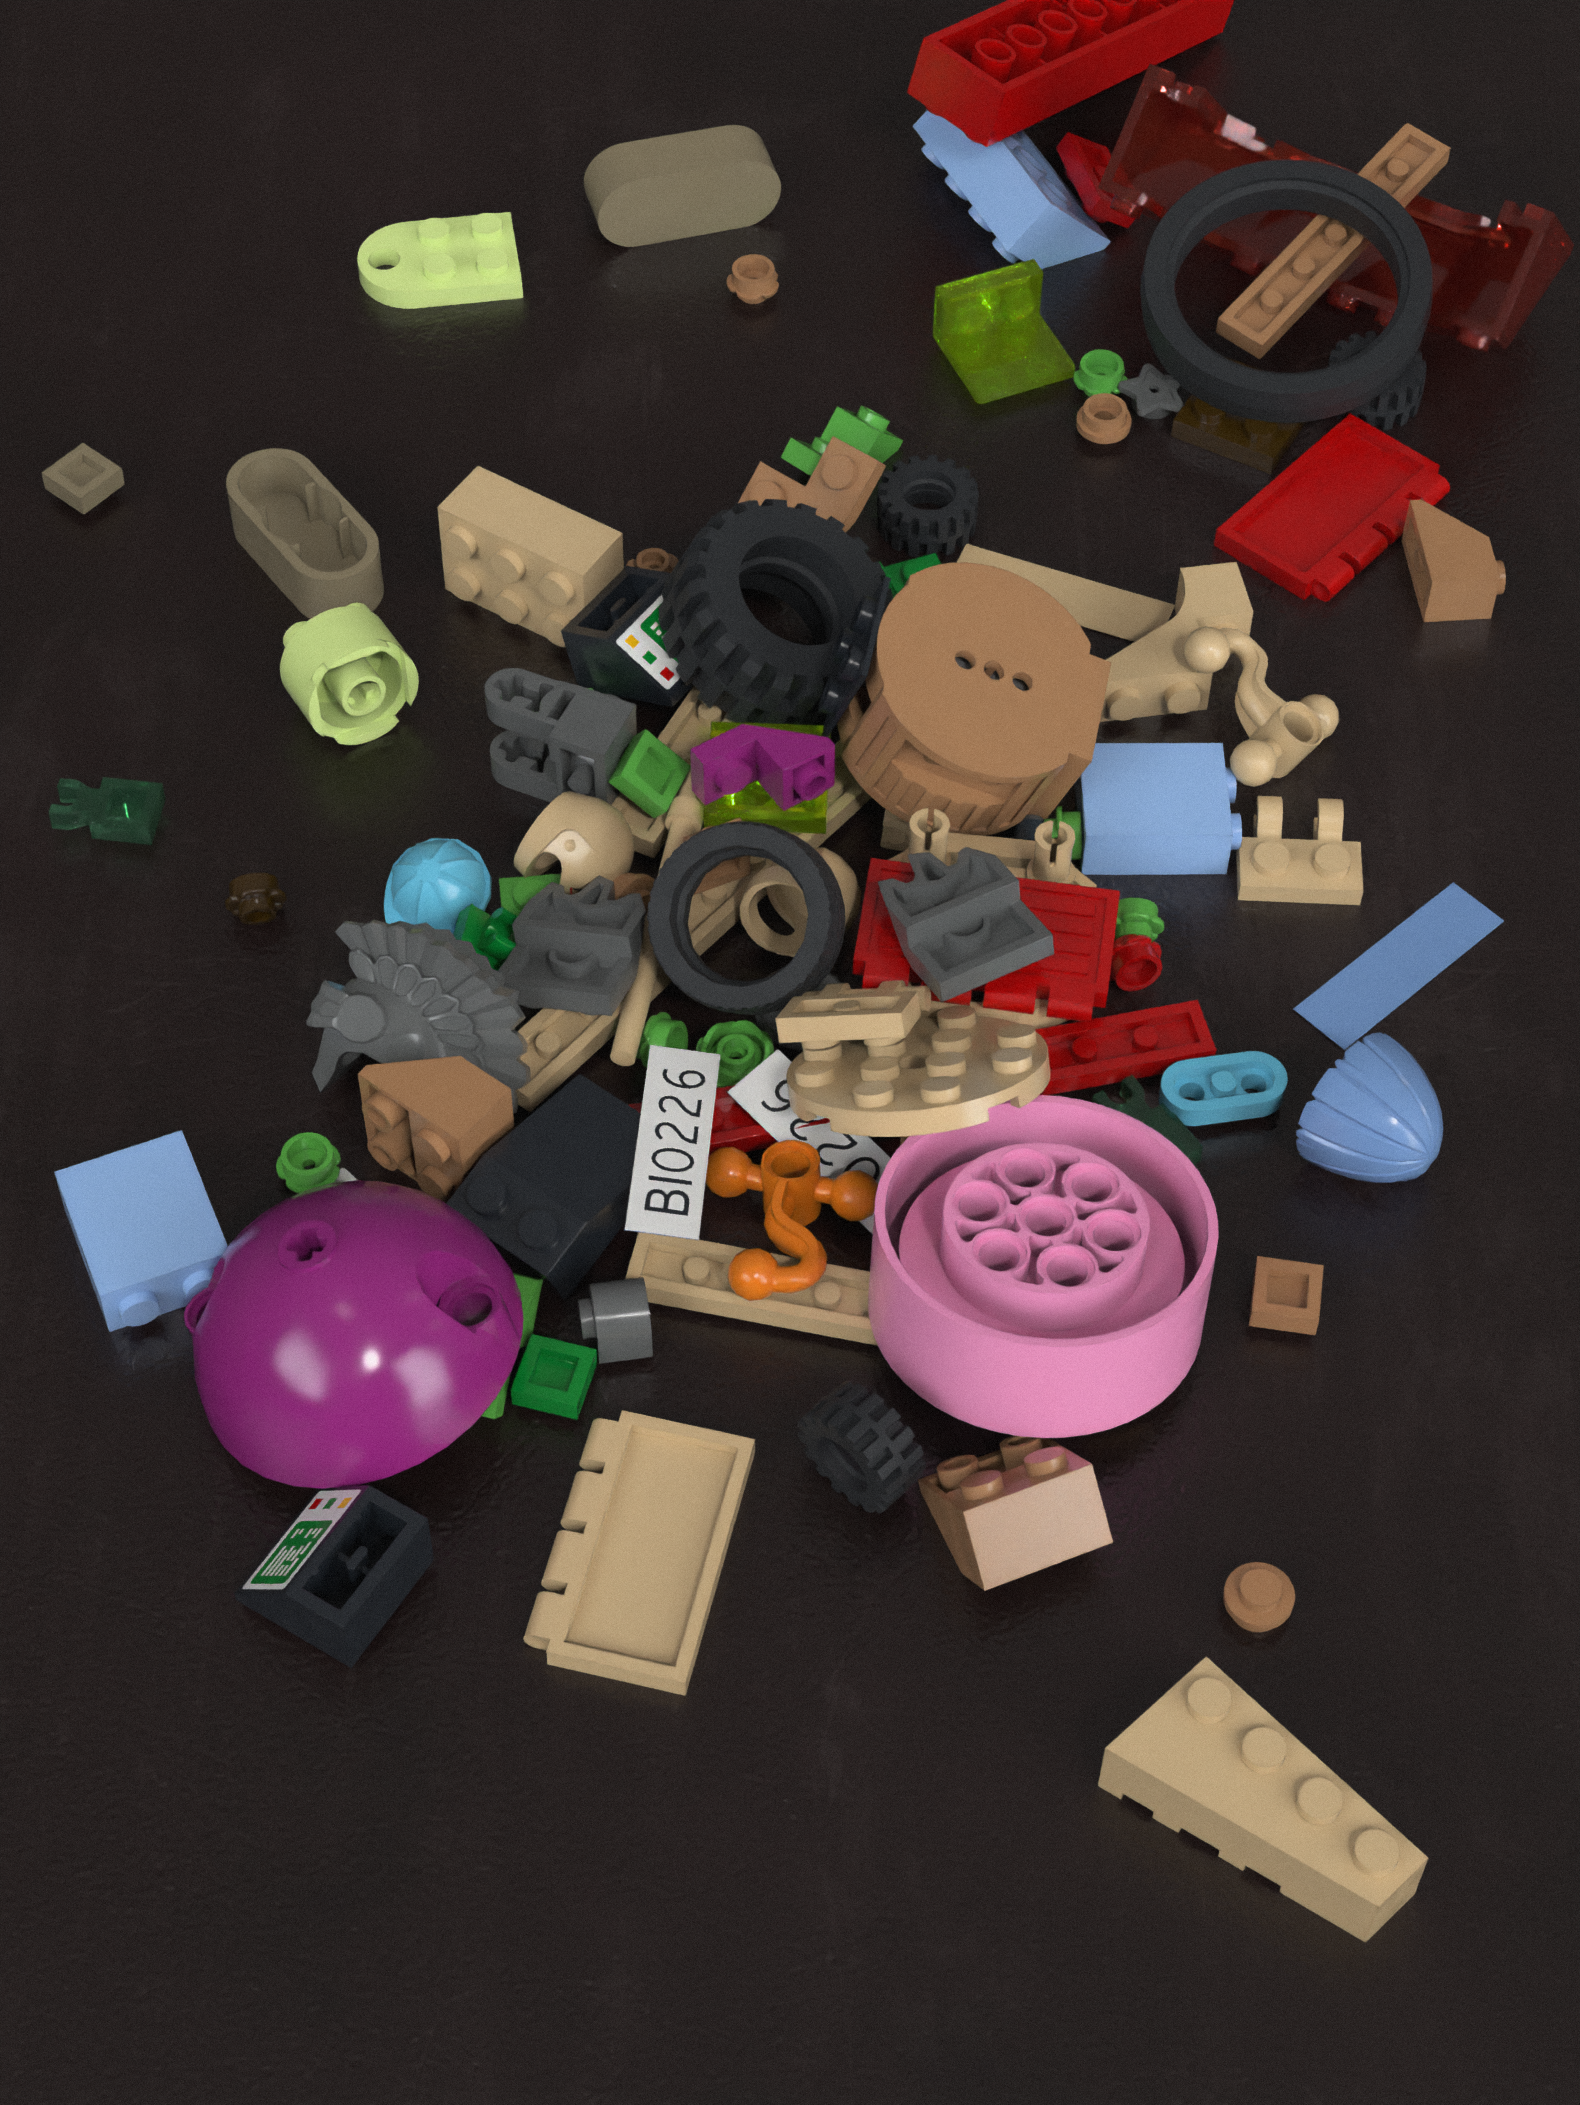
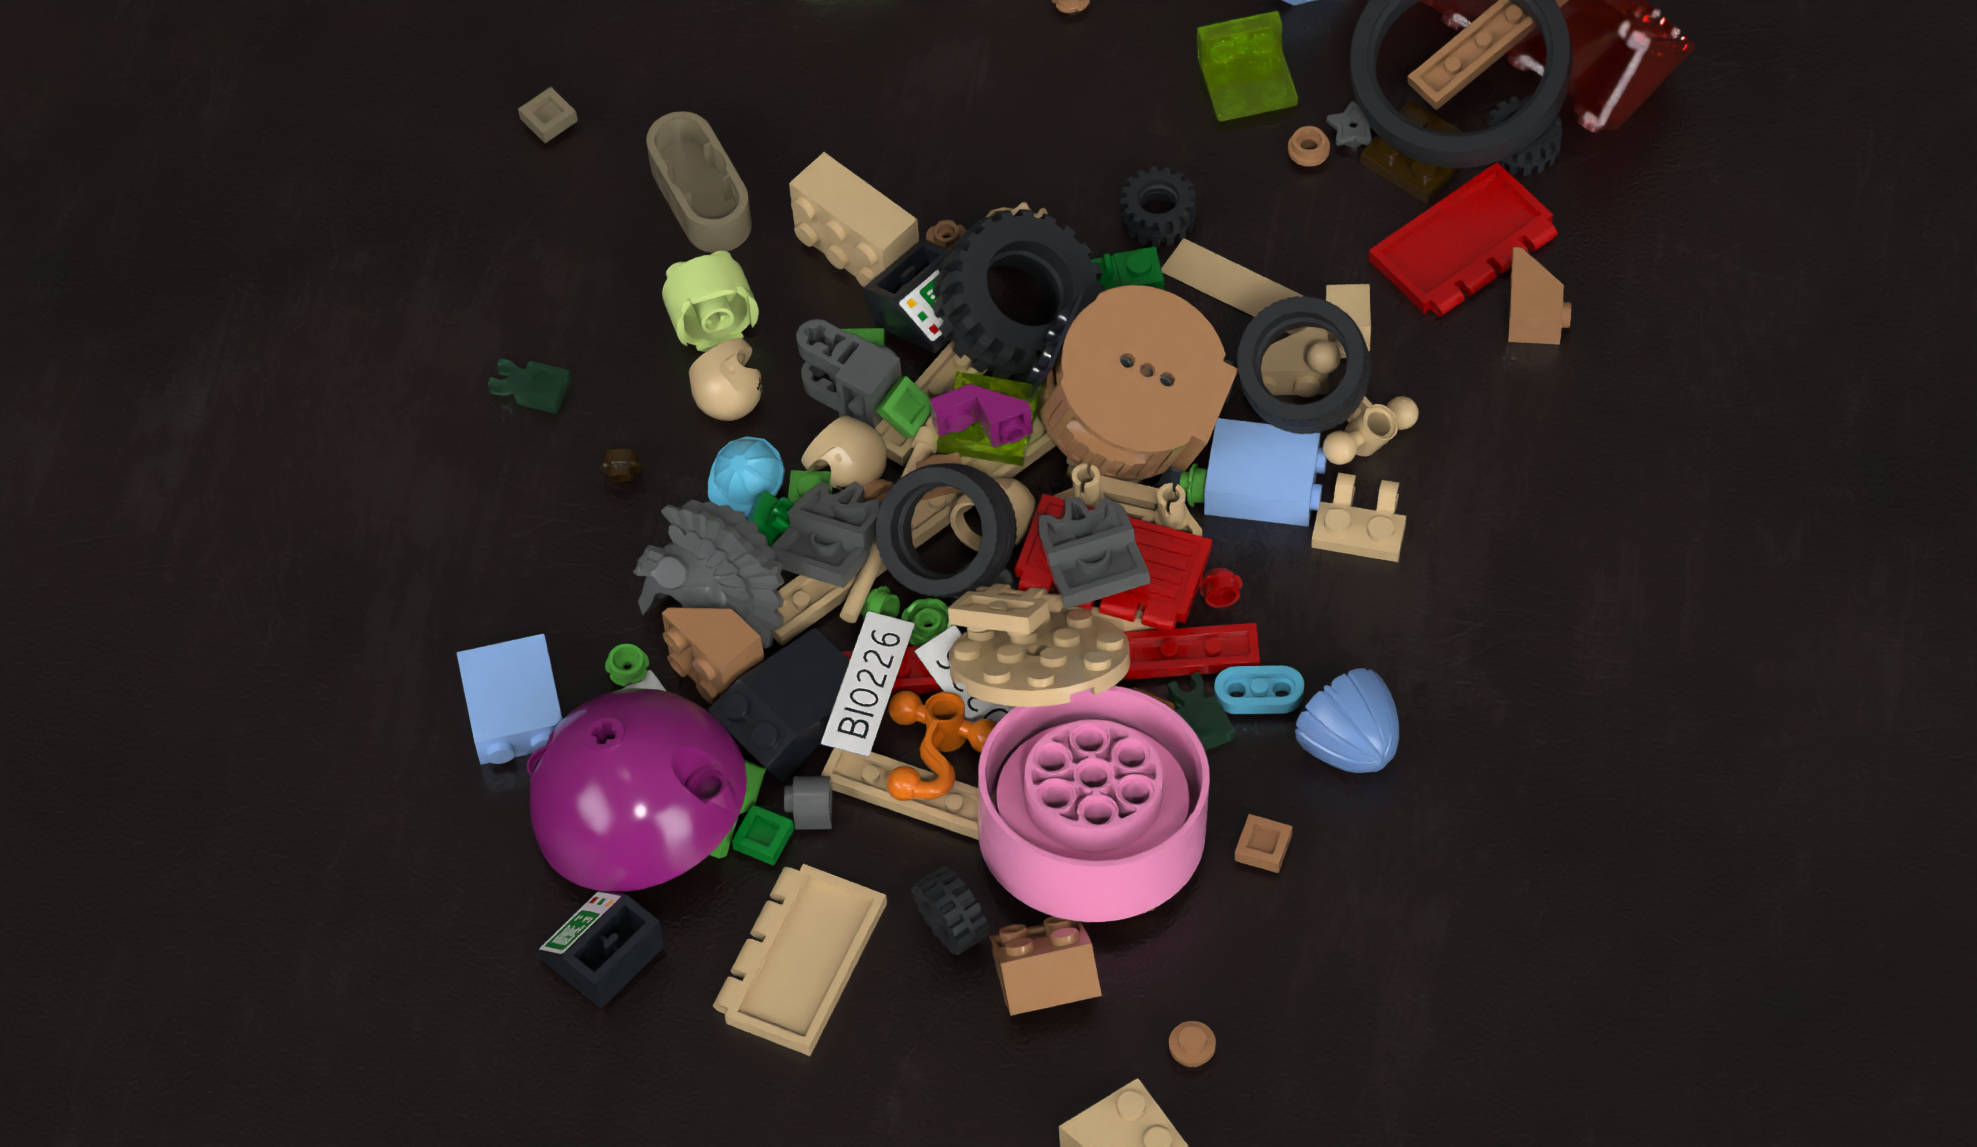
camera: 15 degrees right, 5 degrees up
medium nougat plate [738,436,886,533] -> none
bright green slope [781,405,903,476] -> none
bright green plate [1074,349,1127,397] -> none
bright green plate [1114,898,1164,941] -> none
medium blue sticker [1293,882,1504,1050] -> none
none -> tan helmet [689,338,762,421]
none -> black tyre [1236,296,1371,434]

